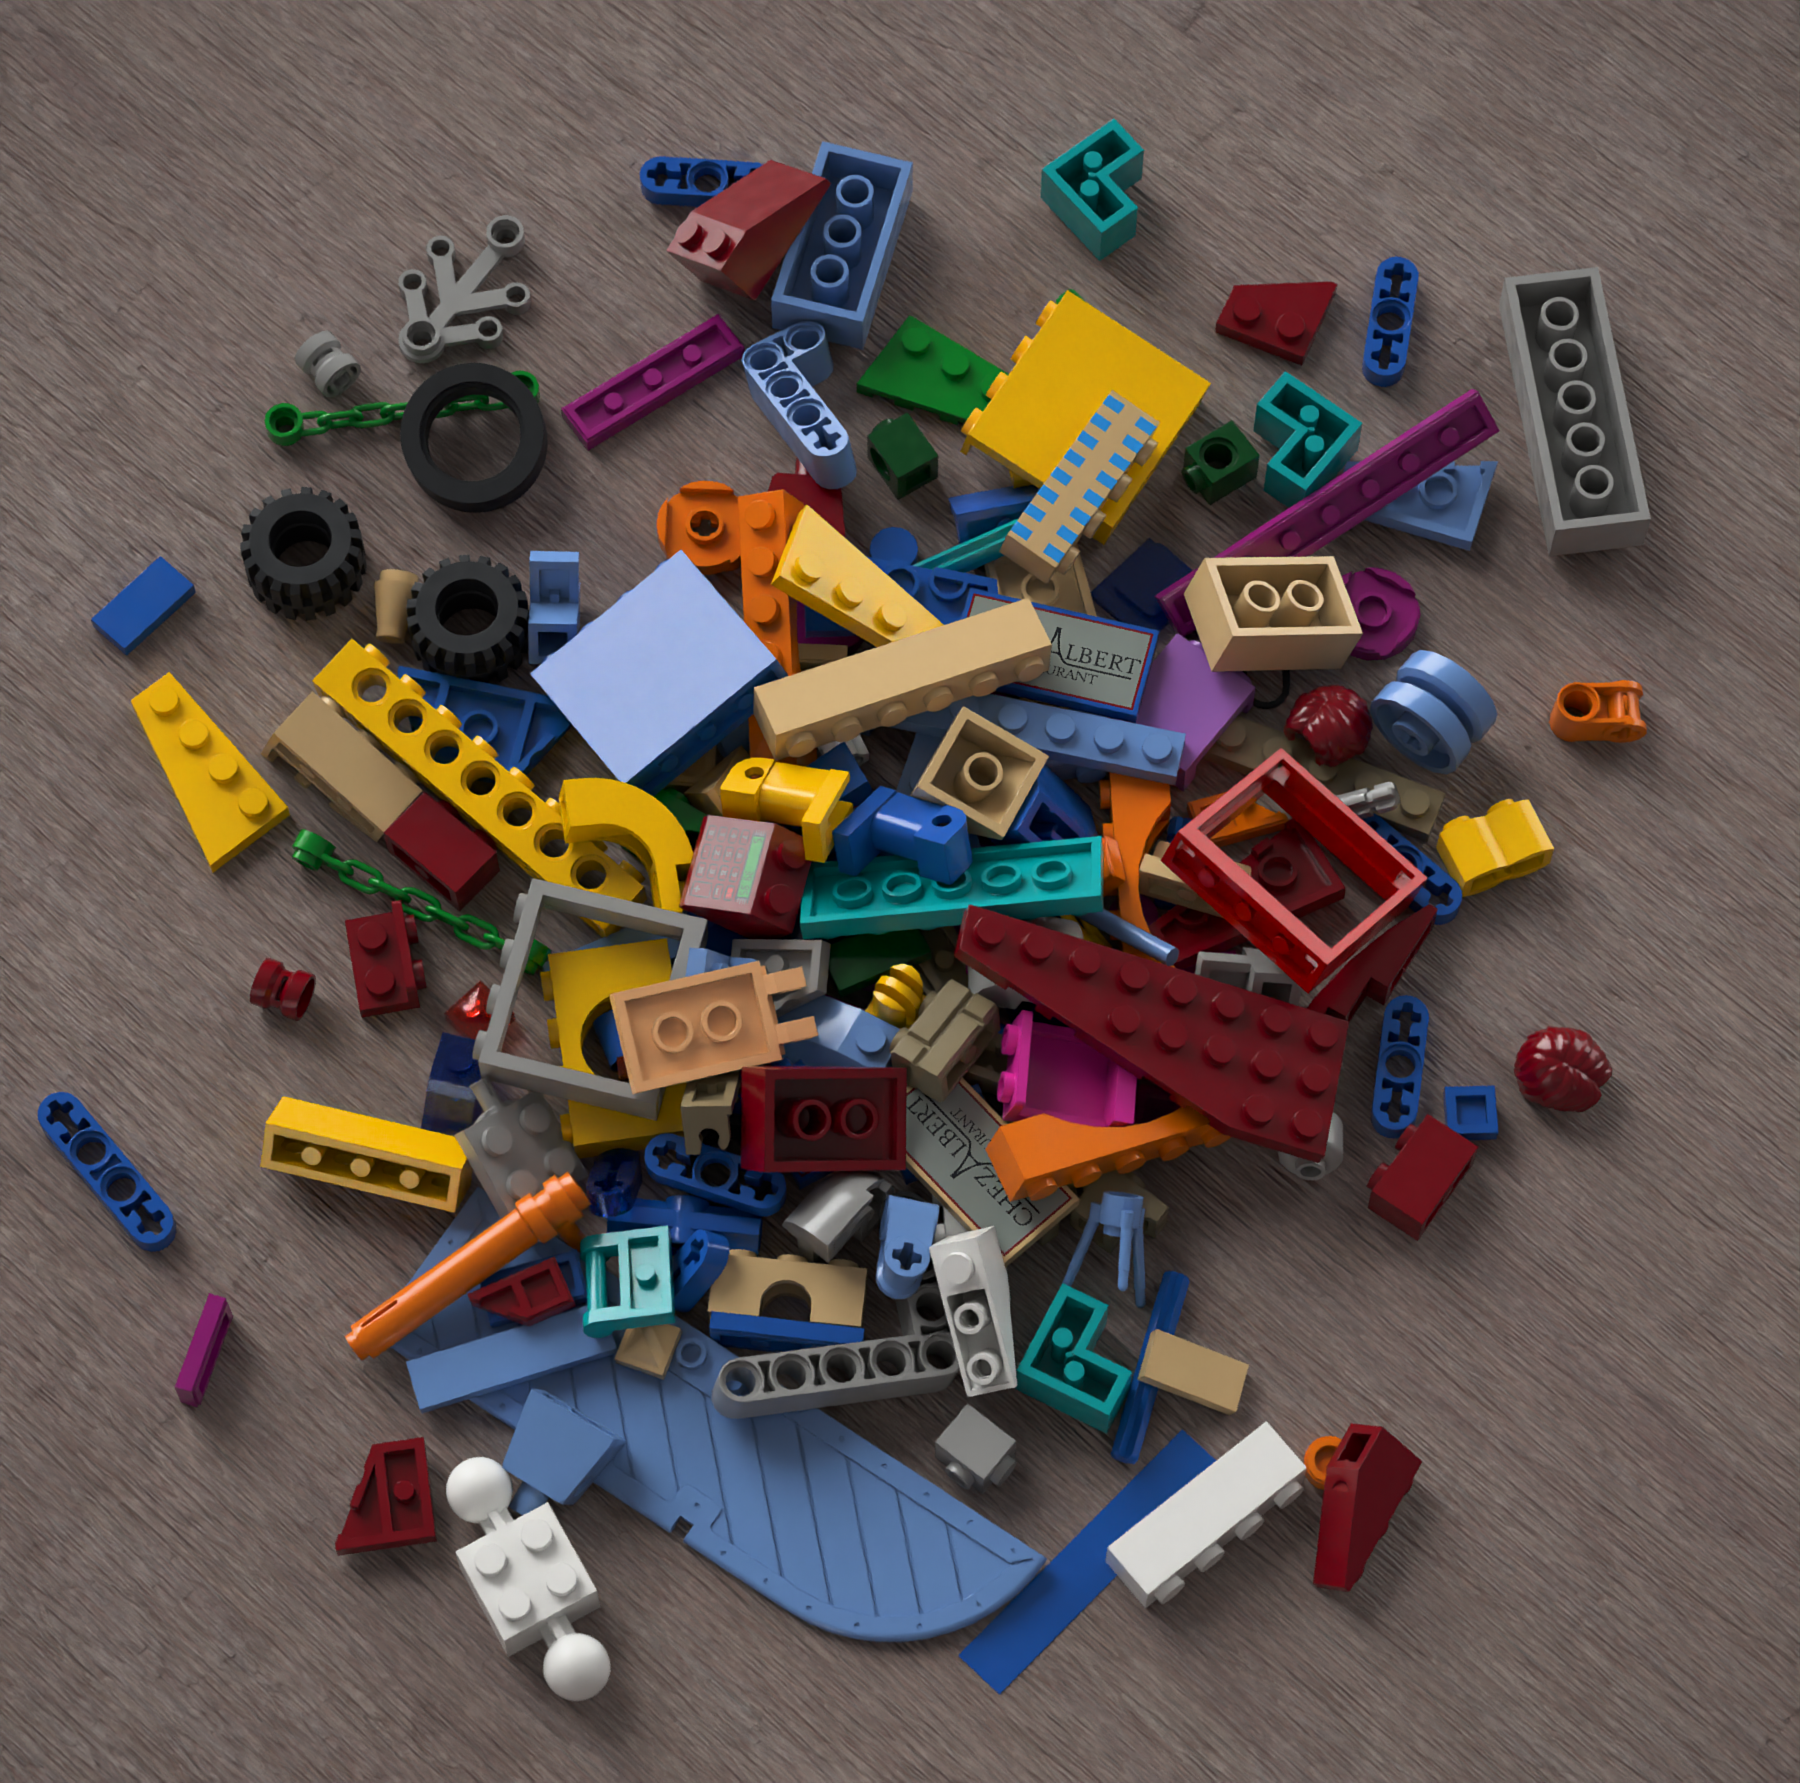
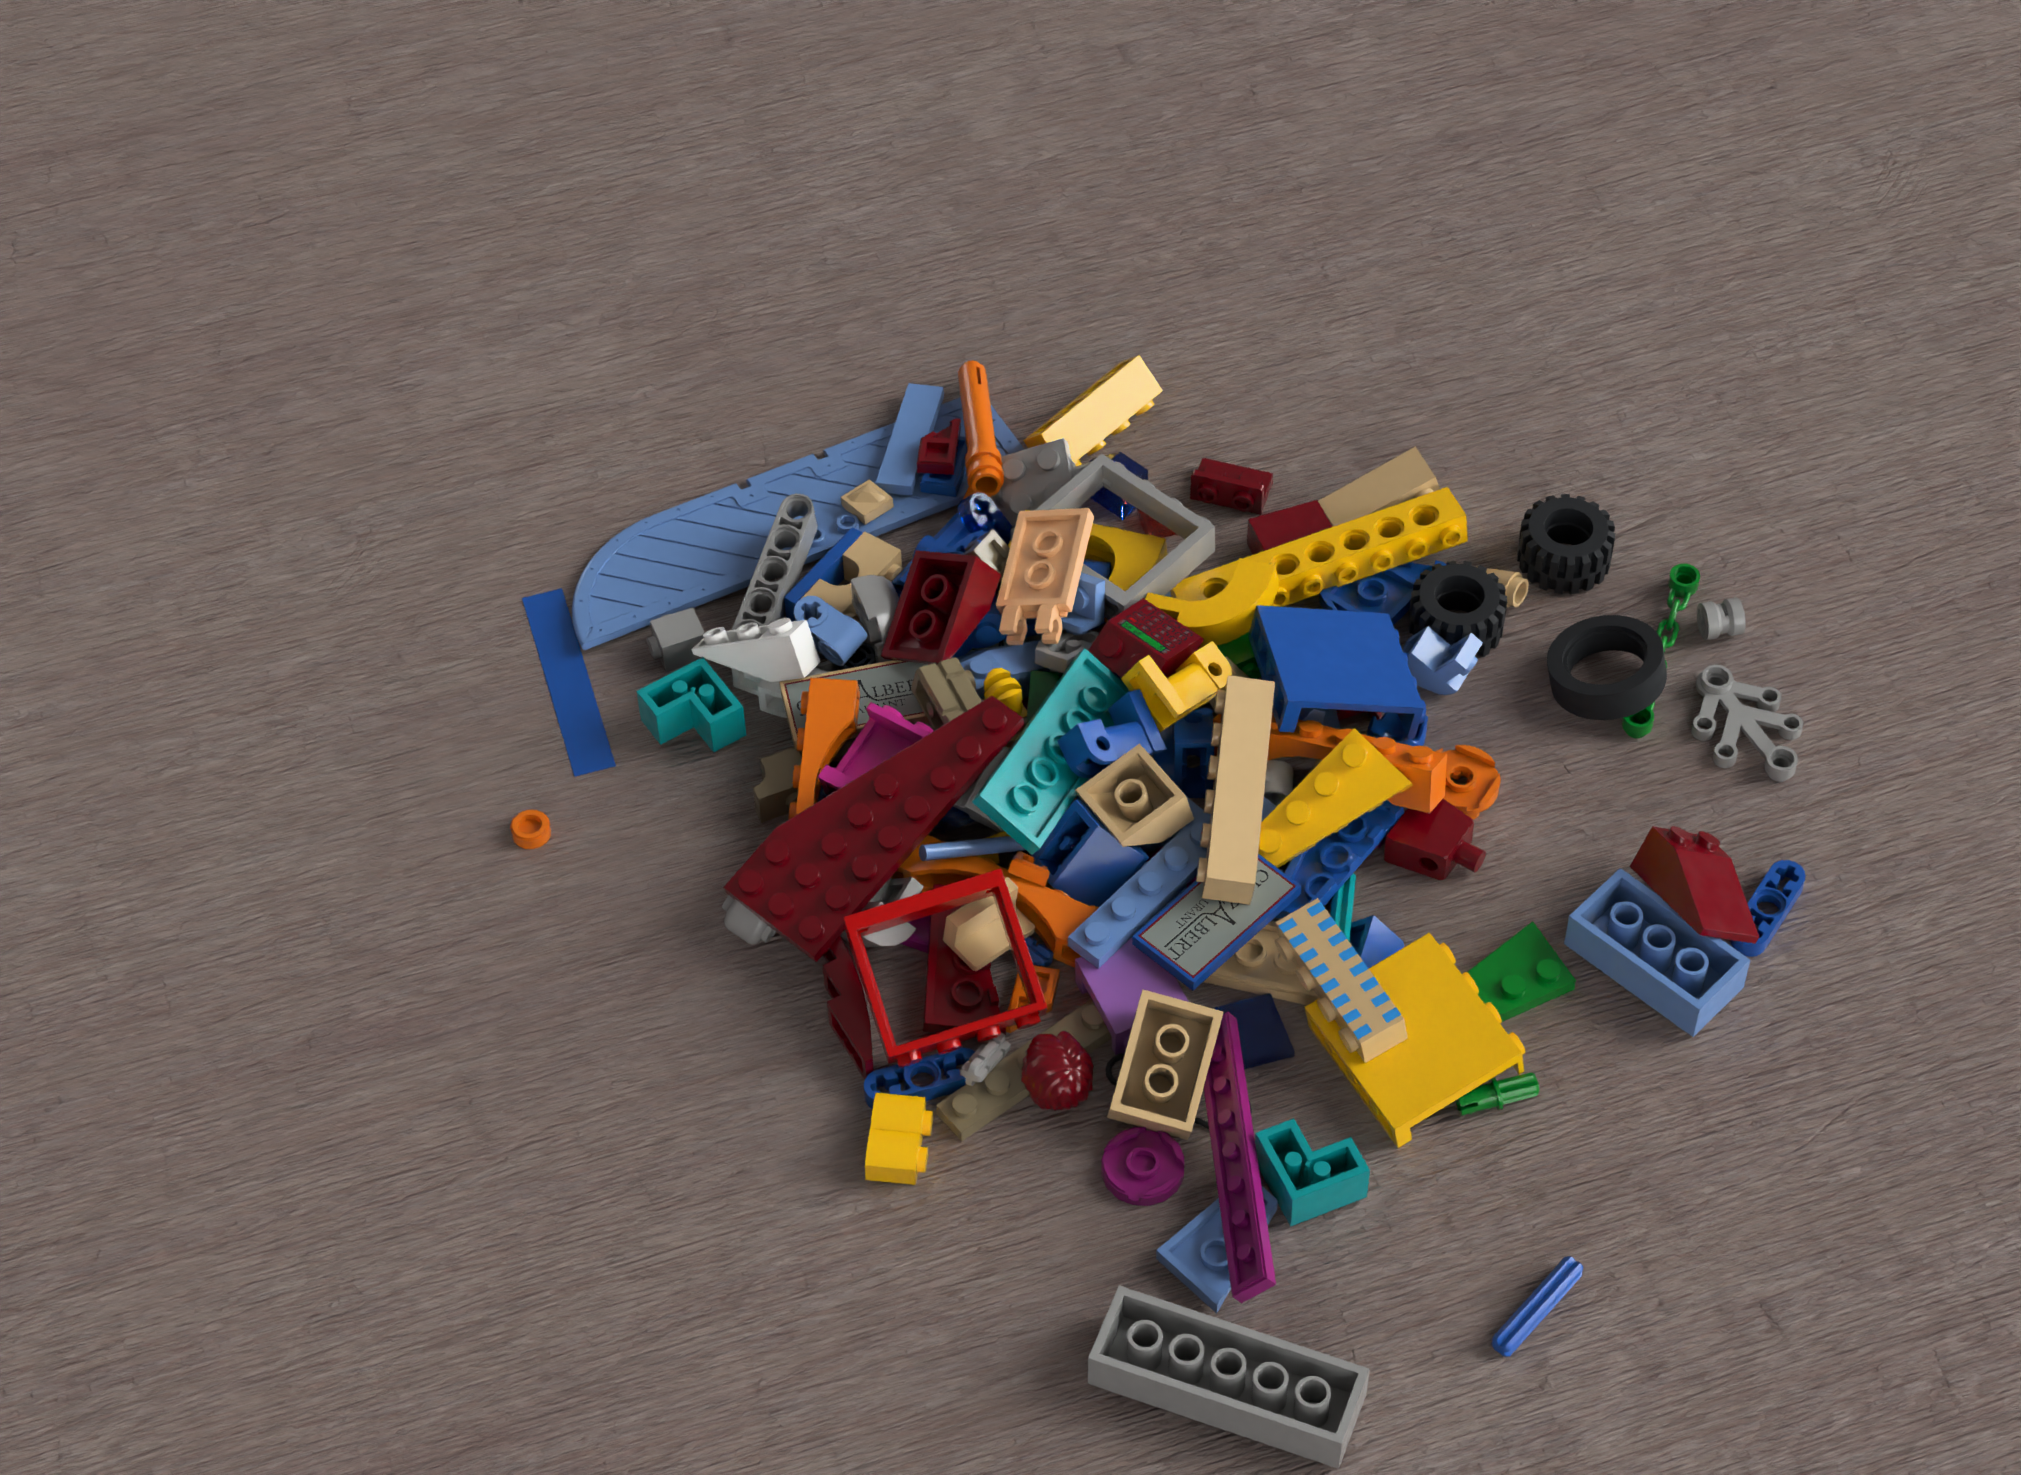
camera: 120 degrees right, 15 degrees down
blue beam [38,1092,177,1252] -> none
blue tile [91,556,196,656] -> none
yellow wing [131,672,290,873] -> none
magenta tile [175,1293,233,1407] -> none
dark red wheel [250,958,316,1021] -> none
green piece [292,829,552,976] -> none
dark red wing [335,1437,437,1556] -> none
white brick [446,1457,610,1701] -> none
medium blue torso [502,1389,626,1516] -> none
magenta tile [561,314,745,451] -> none
teal plate [580,1225,675,1338] -> none
blue beam [672,1229,729,1313] -> none
medium blue beam [742,321,857,489] -> none
dark green brick [867,412,938,500] -> none
blue tile [870,527,918,565] -> none
teal brick [1040,118,1144,261] -> none
medium blue plant [1062,1191,1146,1308] -> none
white brick [1106,1421,1307,1609] -> none
blue axle [1111,1271,1190,1464] -> none
tan tile [1138,1329,1249,1416] -> none
dark green brick [1182,420,1260,505] -> none
dark red wing [1215,281,1338,366] -> none
dark red slope [1313,1423,1423,1592] -> none
blue beam [1362,257,1419,387] -> none
dark red brick [1366,1114,1478,1241] -> none
medium blue wheel [1370,650,1498,774] -> none
blue beam [1370,995,1429,1139] -> none
blue plate [1443,1085,1498,1140] -> none
dark red hair [1514,1026,1612,1113] -> none
orange piece [1549,680,1647,743] -> none
none -> blue axle [1491,1256,1583,1357]

